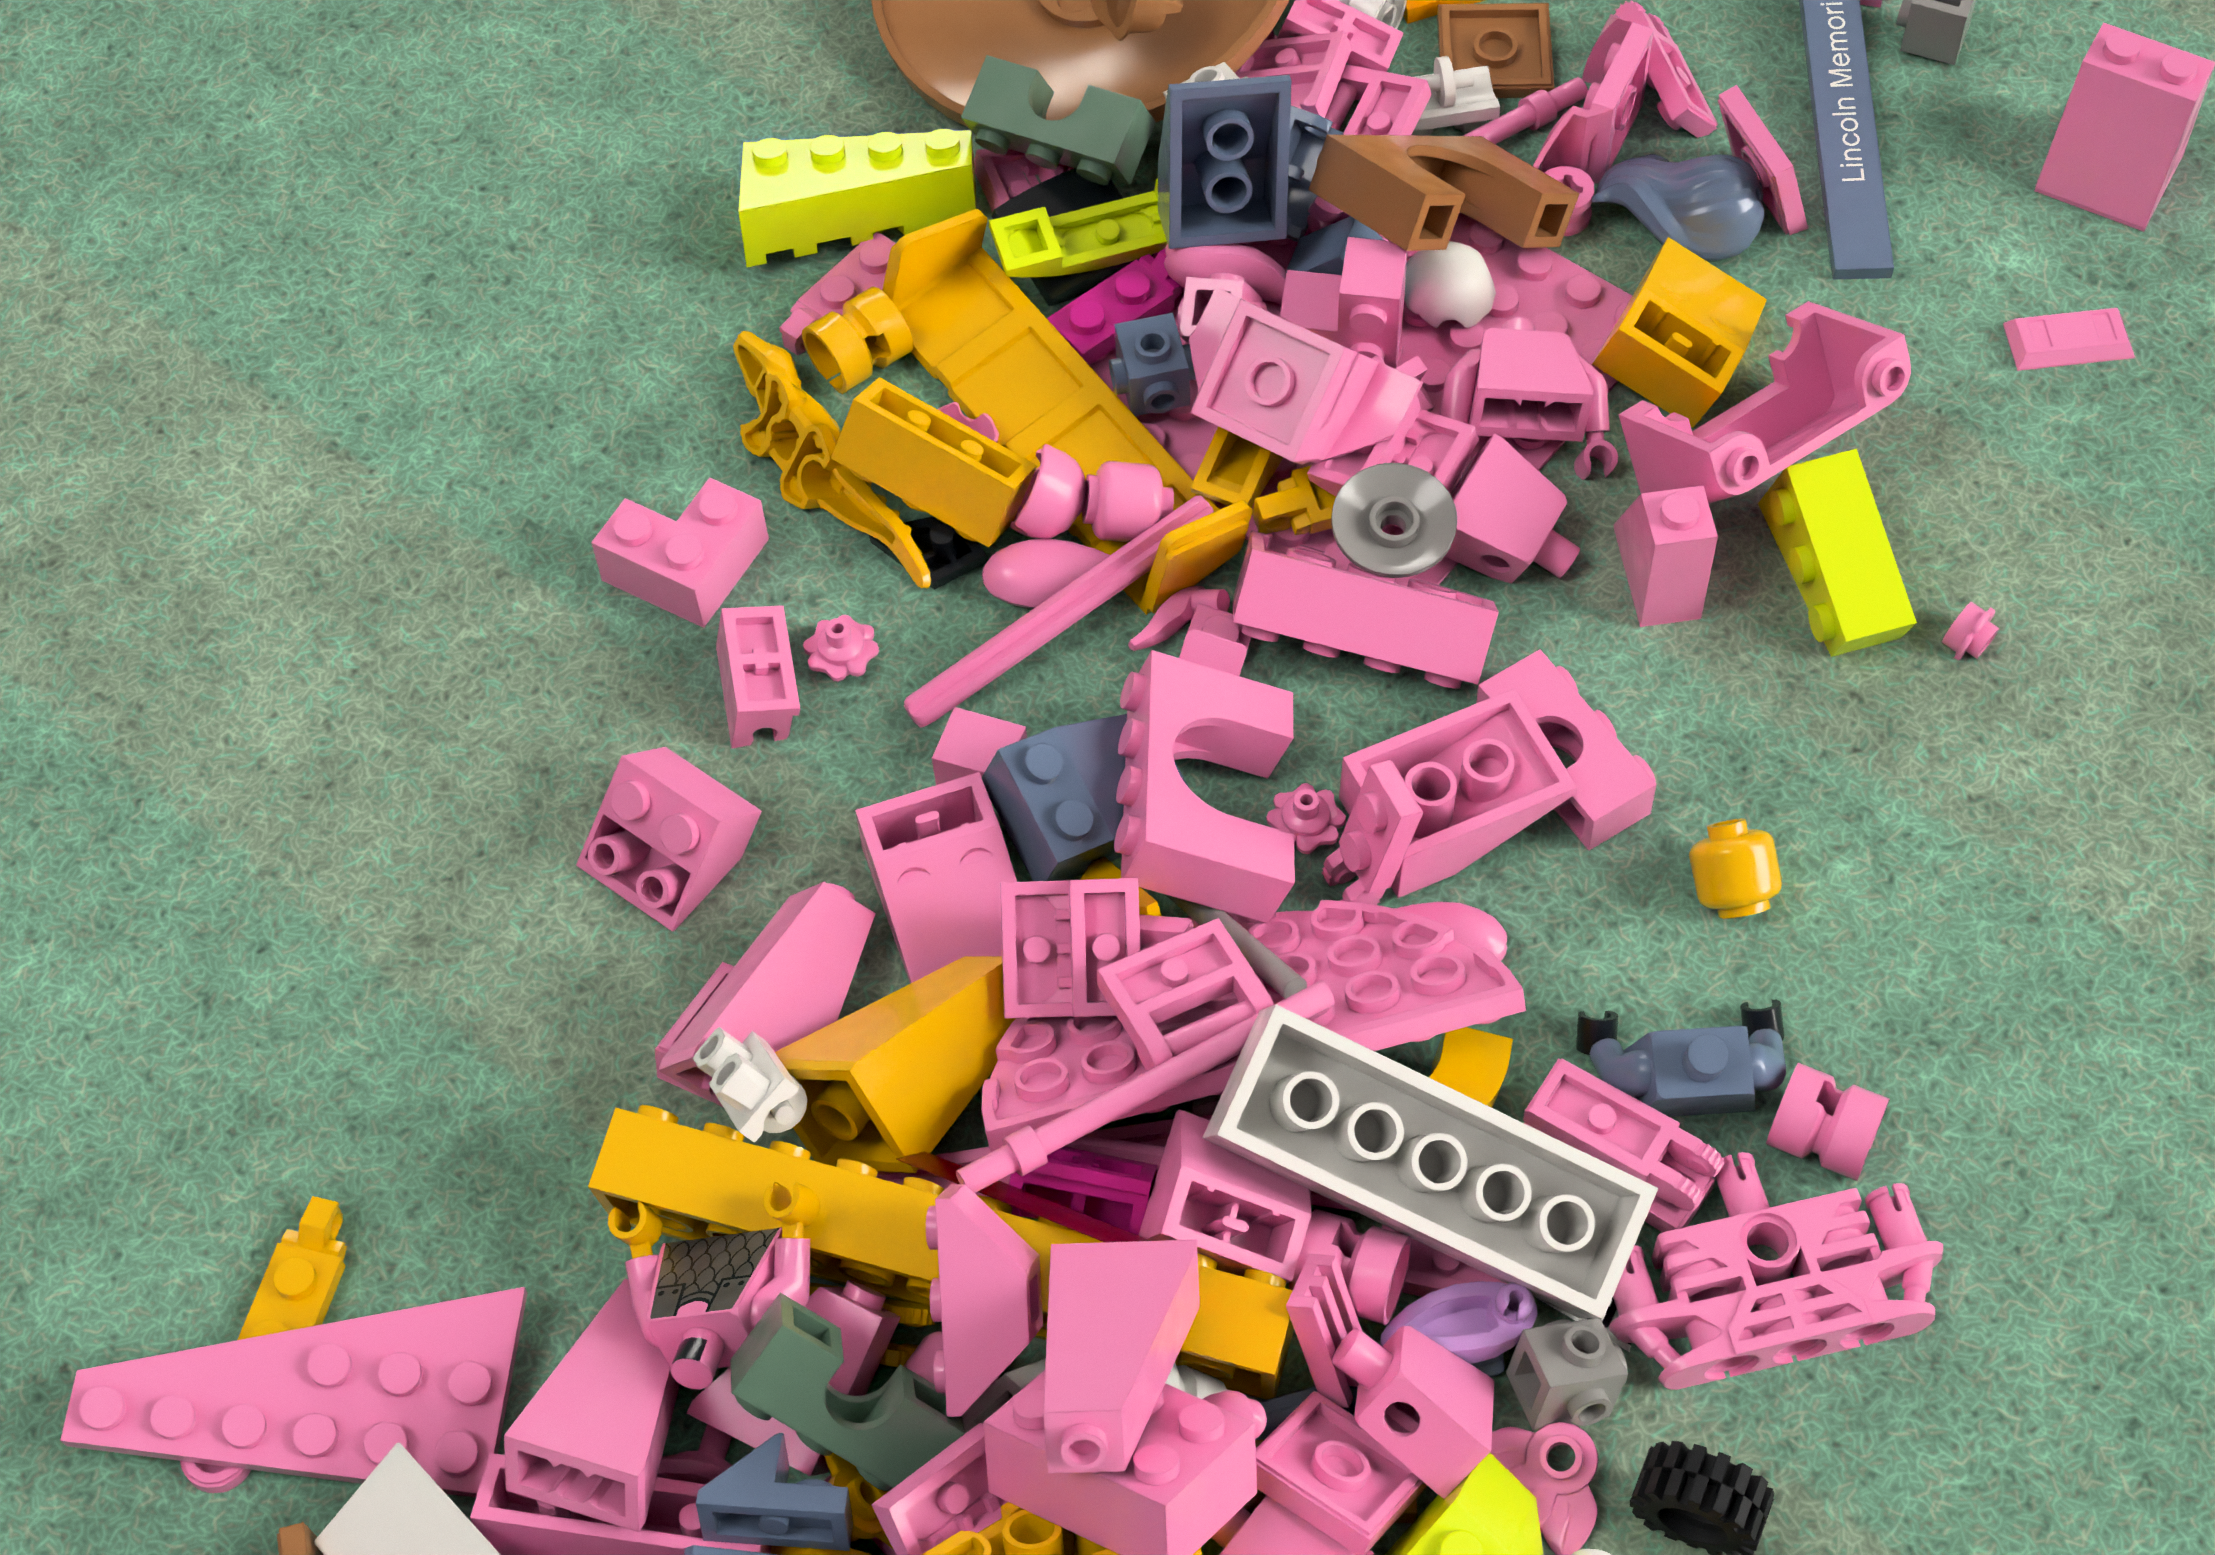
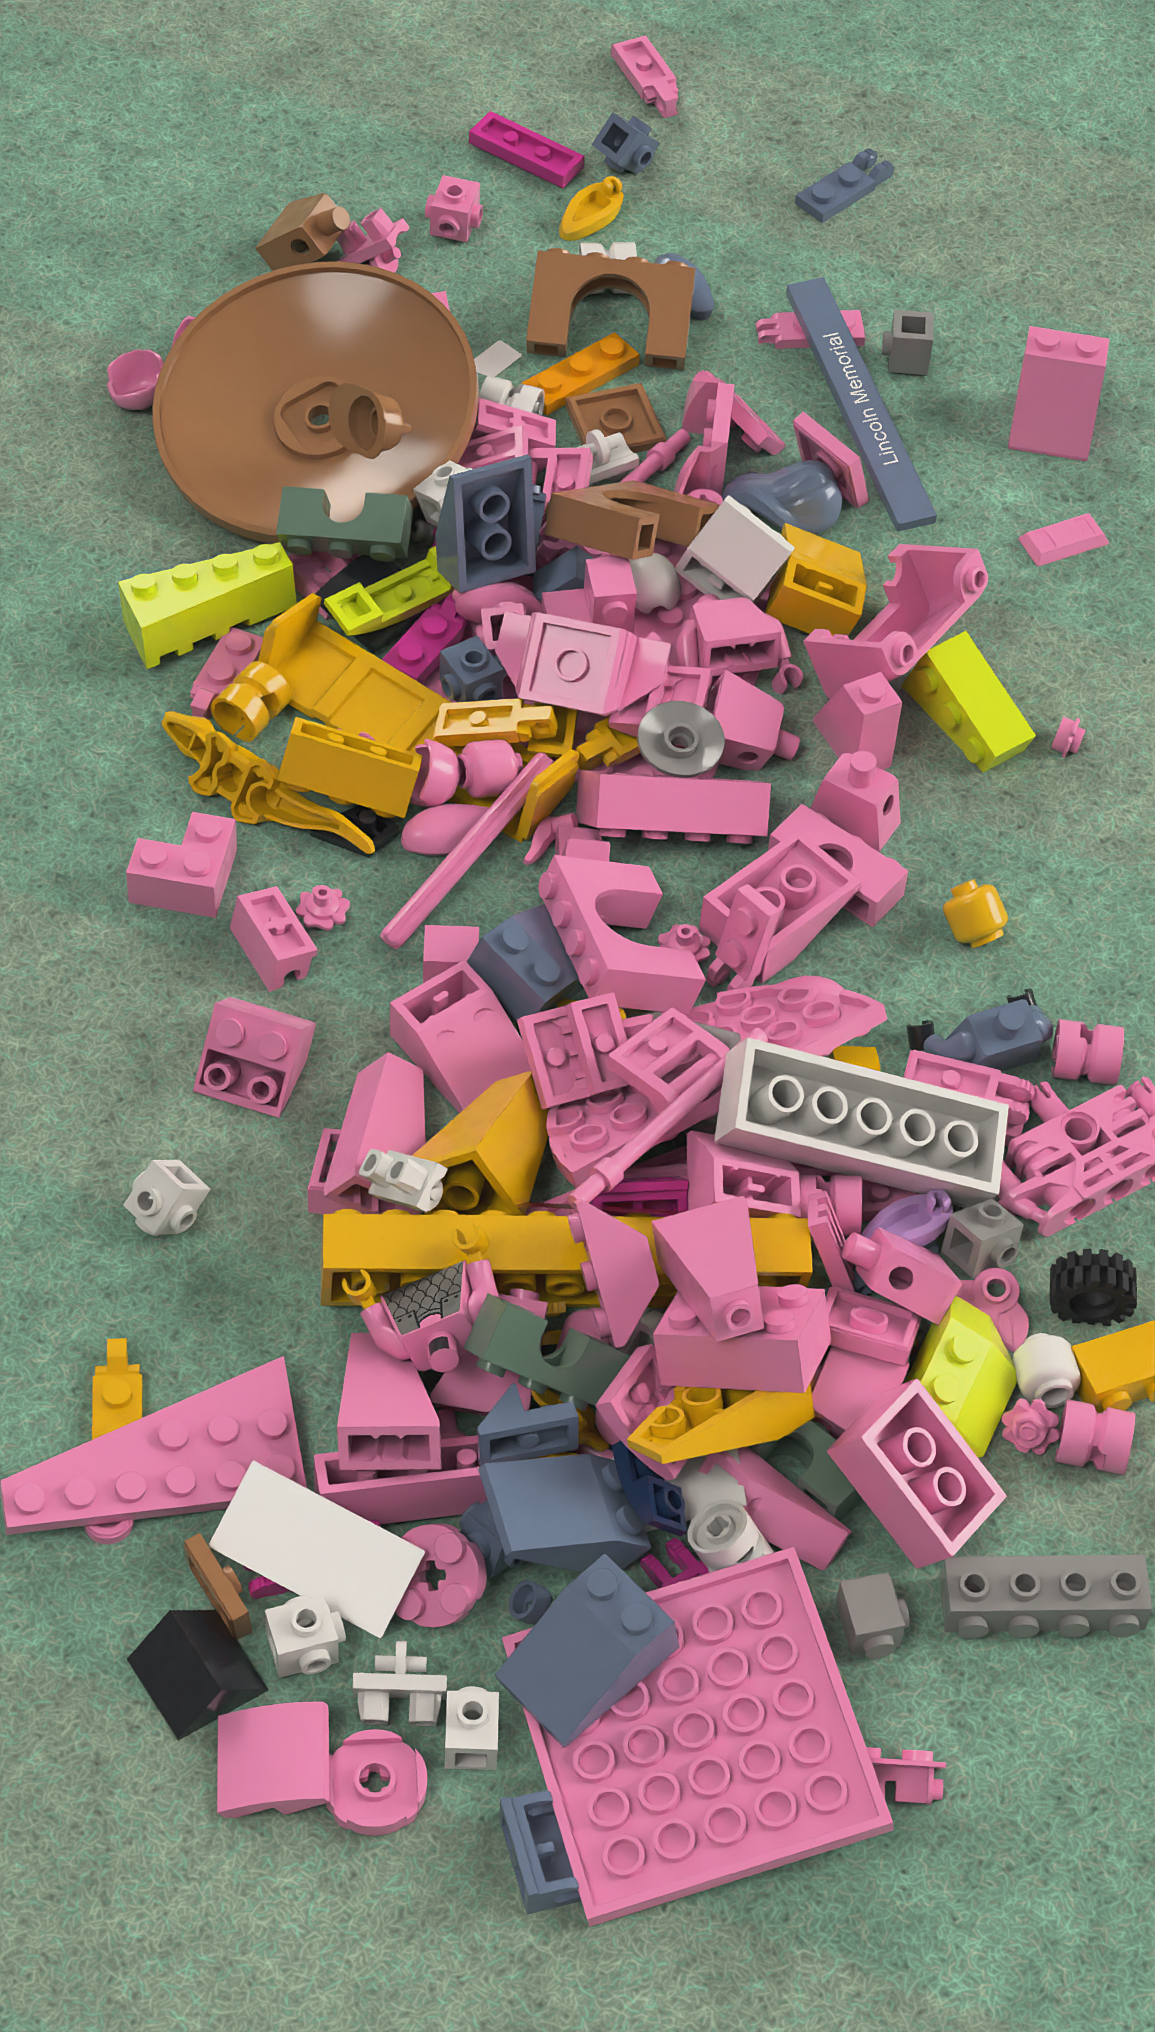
camera: 25 degrees left, 5 degrees down
none -> white brick [123,1160,210,1236]
none -> yellow hinge [433,698,558,747]
none -> white slope [675,495,795,604]
none -> bright pink torso [810,751,901,852]

